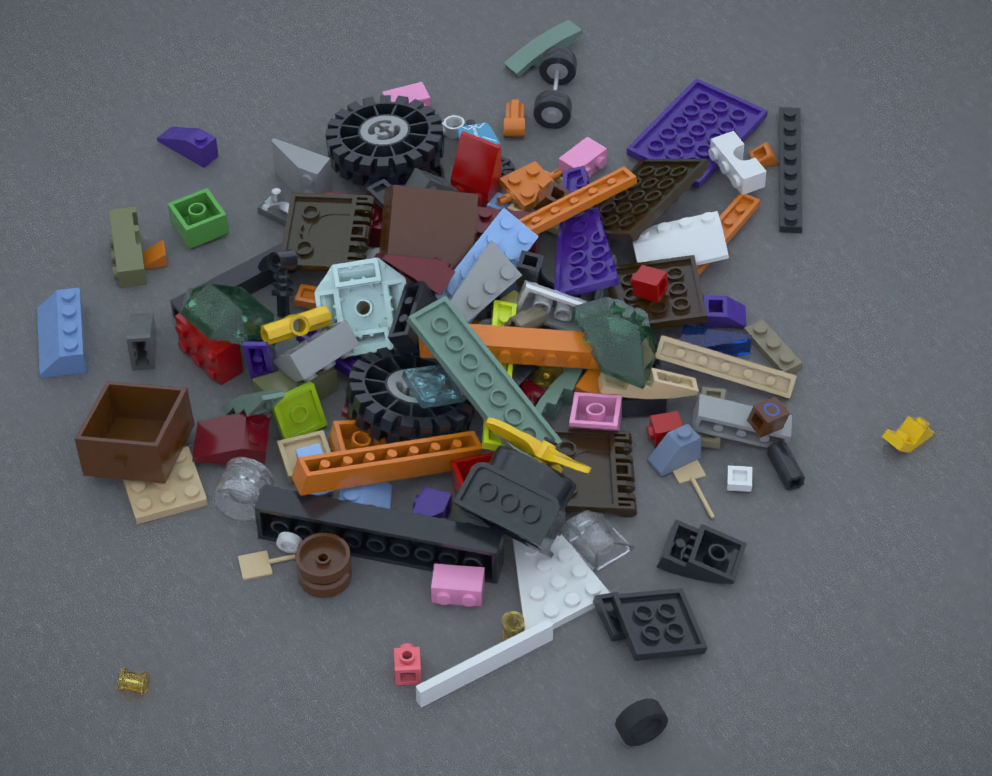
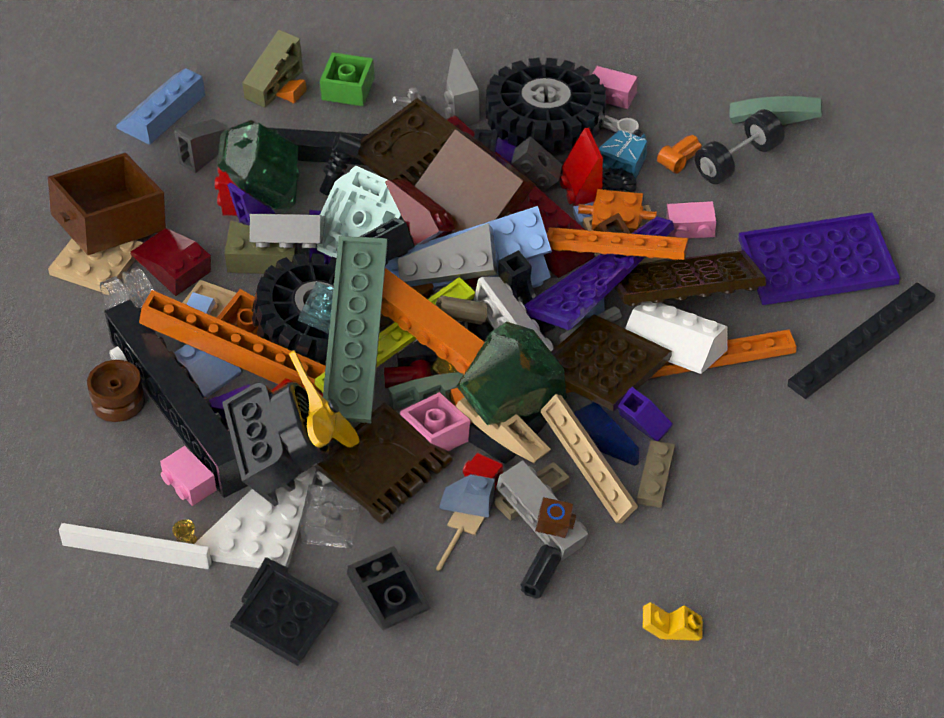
camera: 45 degrees right, 0 degrees up
dark purple slope [157,127,218,168] -> none
sand green slope [223,390,285,417] -> none
tan piece [238,550,296,581] -> none
yellow piece [260,305,332,345] -> none
lime plate [272,381,328,440] -> none
coral brick [394,643,422,686] -> none
black tyre [615,698,668,746] -> none
red brick [631,265,668,303] -> none
white arch [709,131,767,195] -> none
white plate [727,465,752,492] -> none
orange slope [749,142,779,167] -> none

